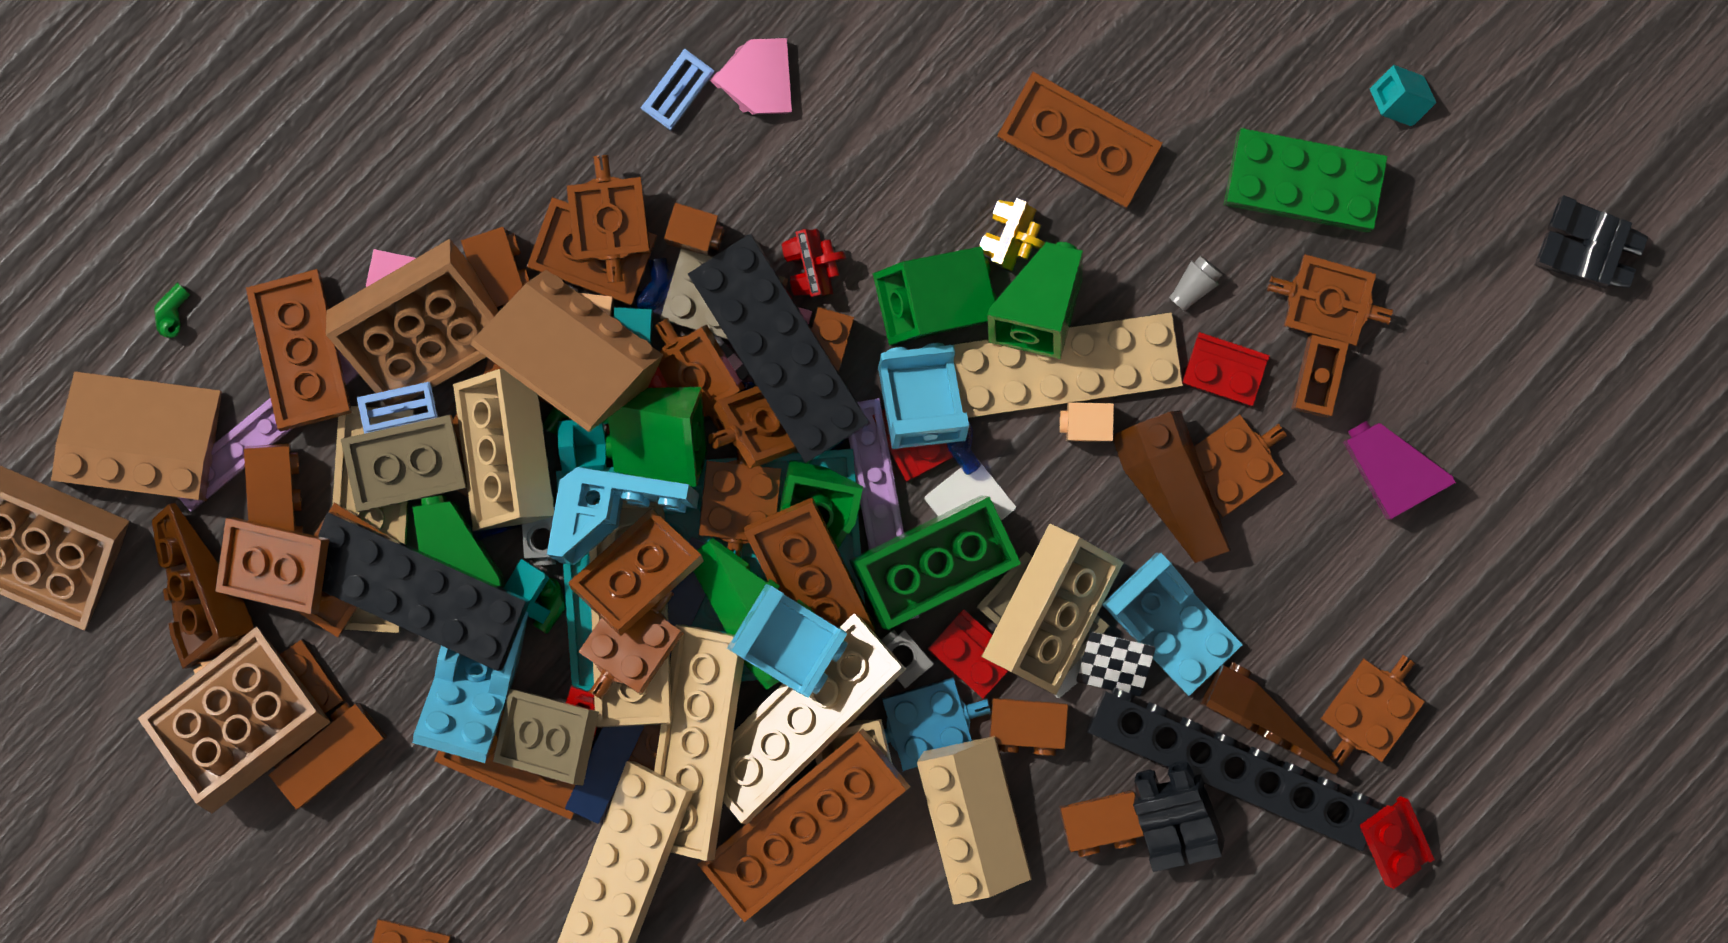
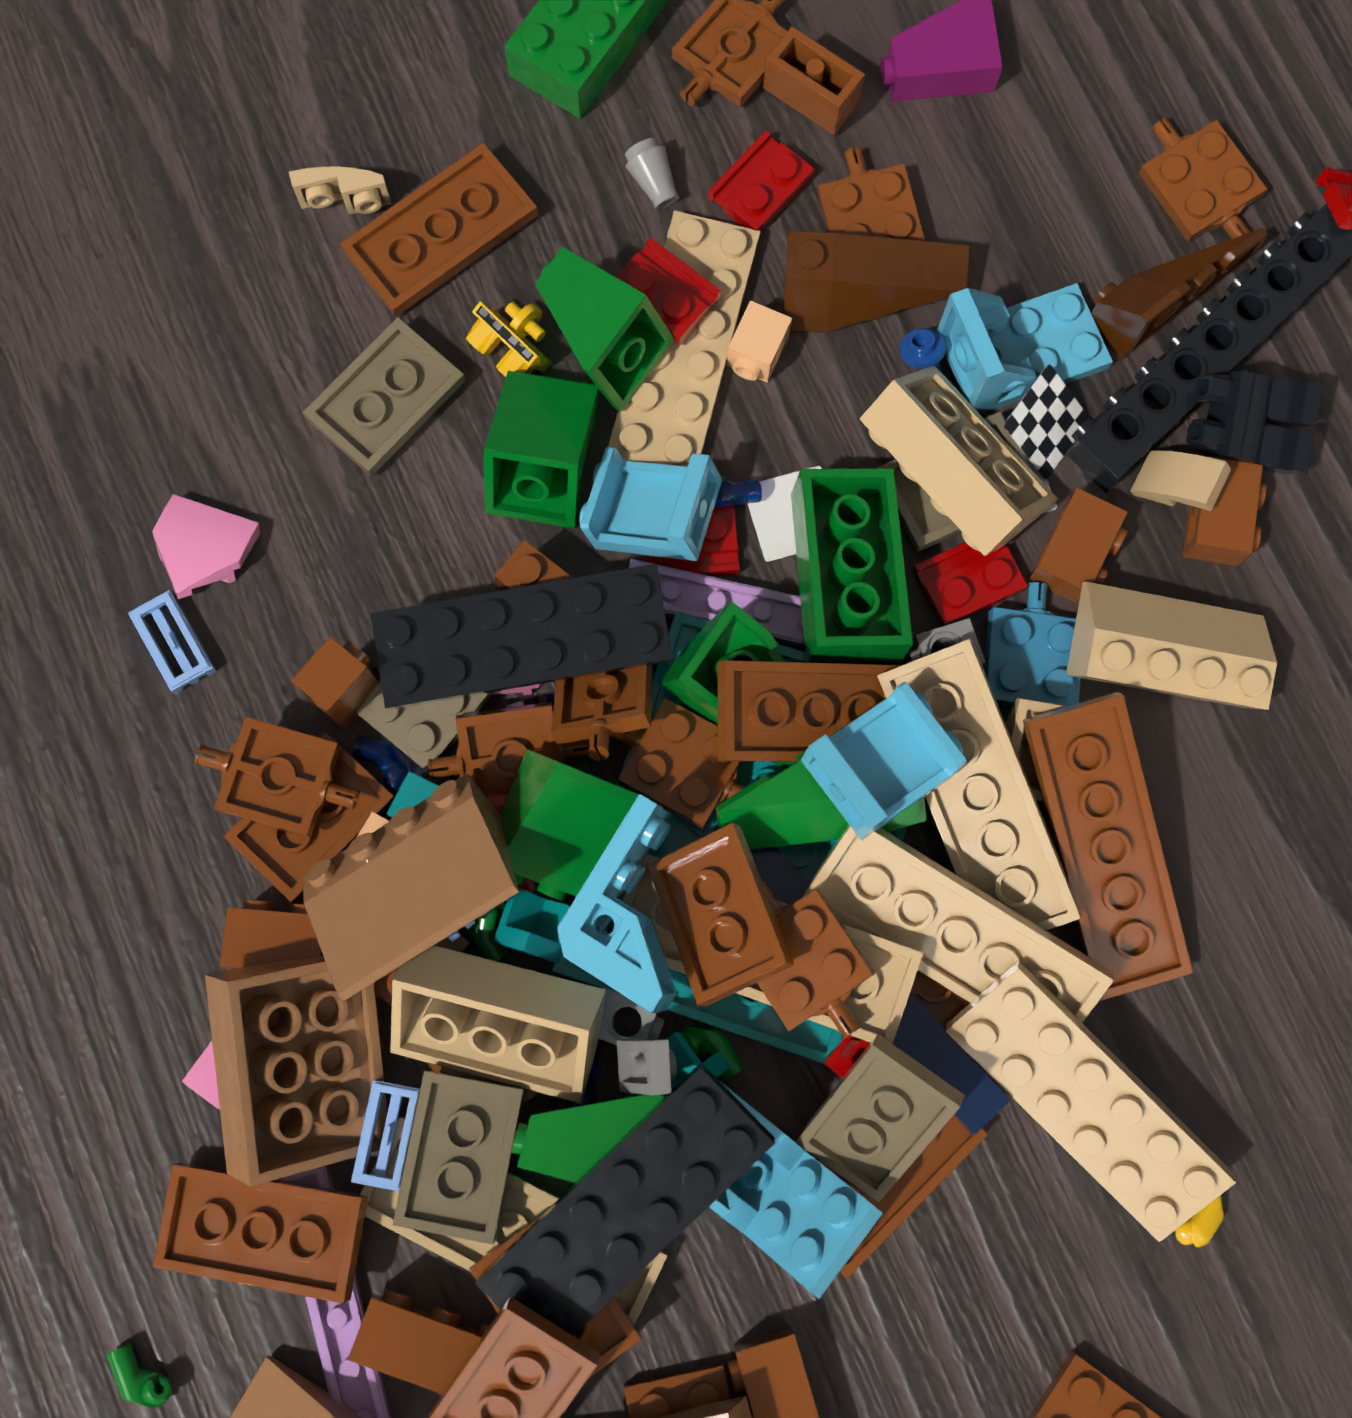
camera: 65 degrees left, 10 degrees down
red hips [781,229,846,297] -> none
none -> tan slope [289,167,392,215]
none -> dark tan plate [302,317,466,477]
none -> red plate [616,237,721,346]
none -> light grey plate [617,1039,677,1095]
none -> blue plate [899,328,946,371]
none -> tan slope [1130,451,1231,511]

